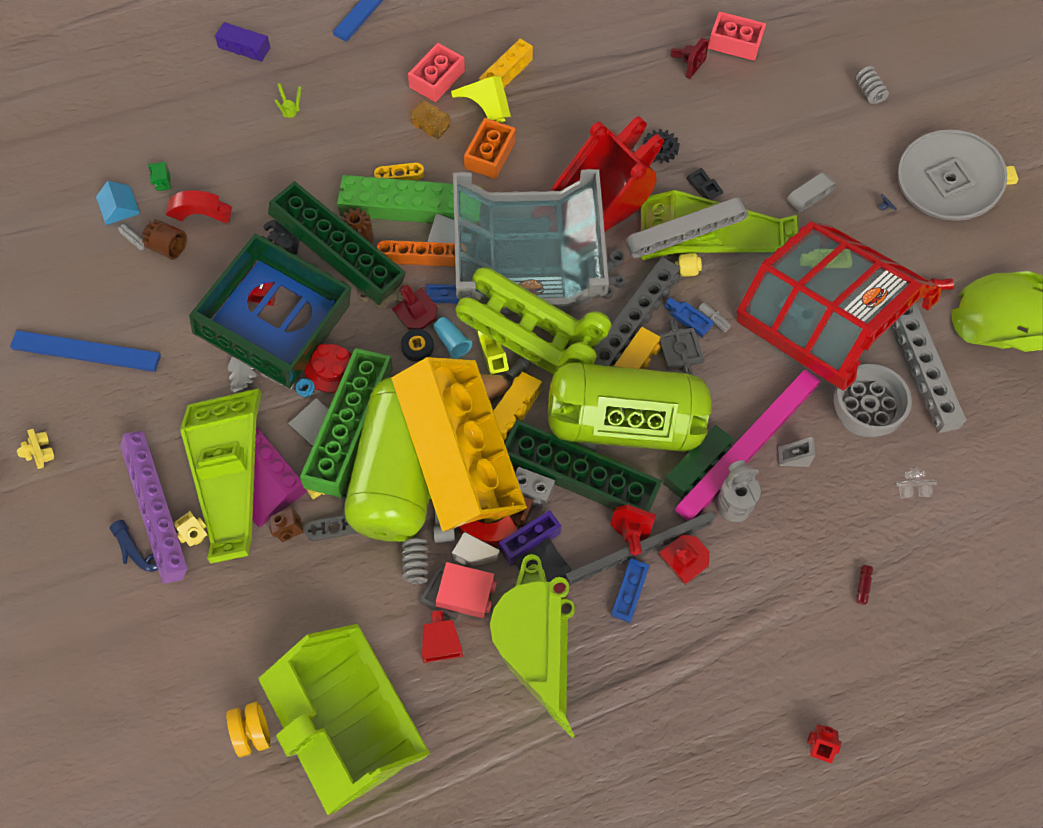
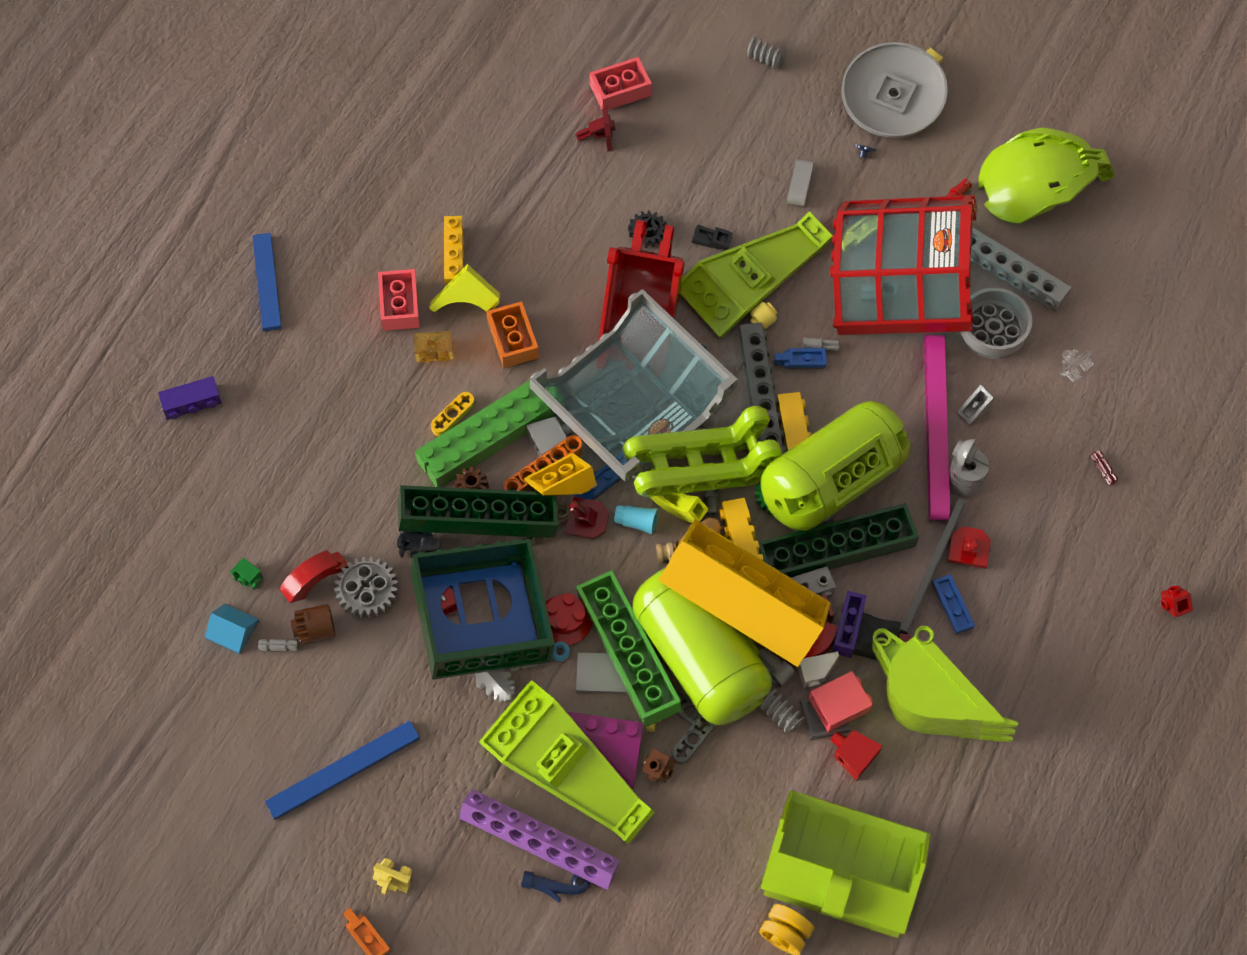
camera: 40 degrees left, 0 degrees up
light yellow brick [173,511,207,547] -> none
lime plant [275,83,301,118] -> none
black bush [401,329,434,362] -> none
red piece [611,505,656,556] -> none
light grey beam [625,198,748,258] -> none
dark grey plate [658,319,704,375] -> none
dark green brick [663,424,734,499] -> none
none -> light grey gear [334,556,399,619]
none -> yellow slope [524,453,597,495]

